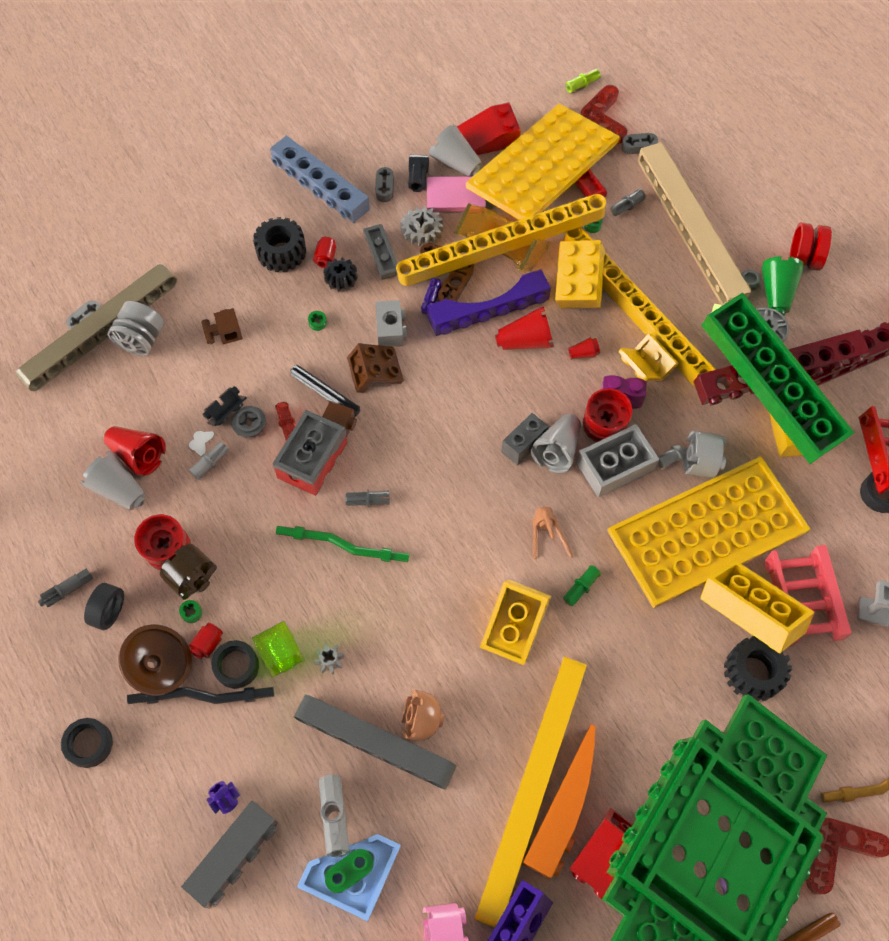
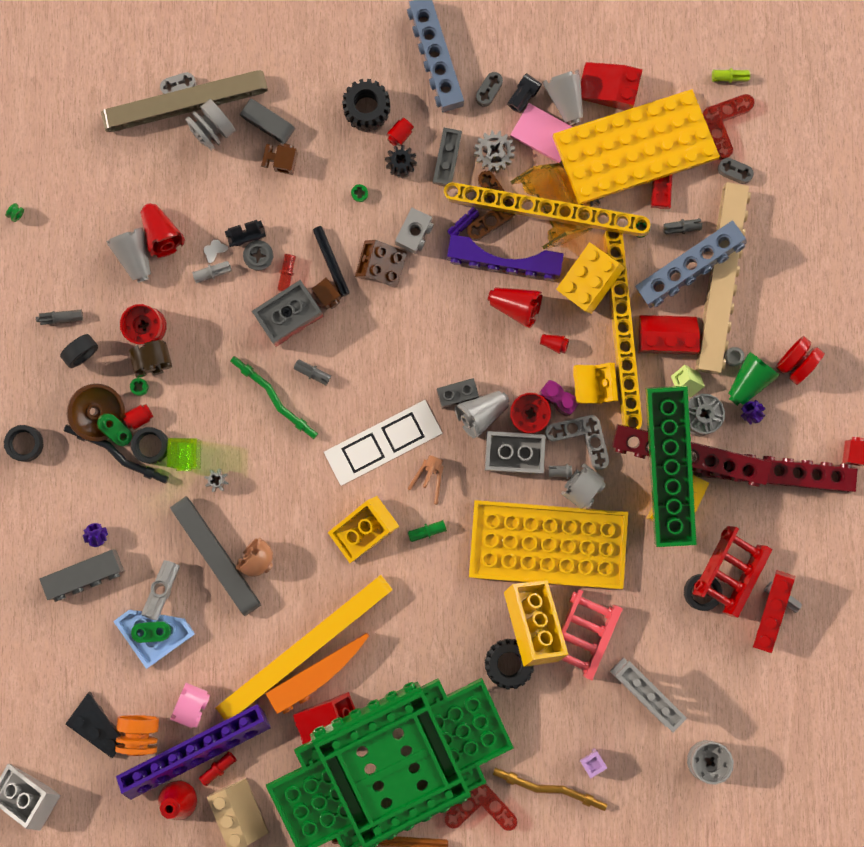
camera: 30 degrees right, 20 degrees up
none -> green plate [97,413,132,446]
none -> dark grey beam [240,99,295,144]
none -> white sticker [324,400,442,486]
none -> light grey beam [545,415,609,470]
none -> sand blue brick [635,220,747,308]
none -> red slope [638,315,700,355]
none -> dark purple gear [741,400,766,425]

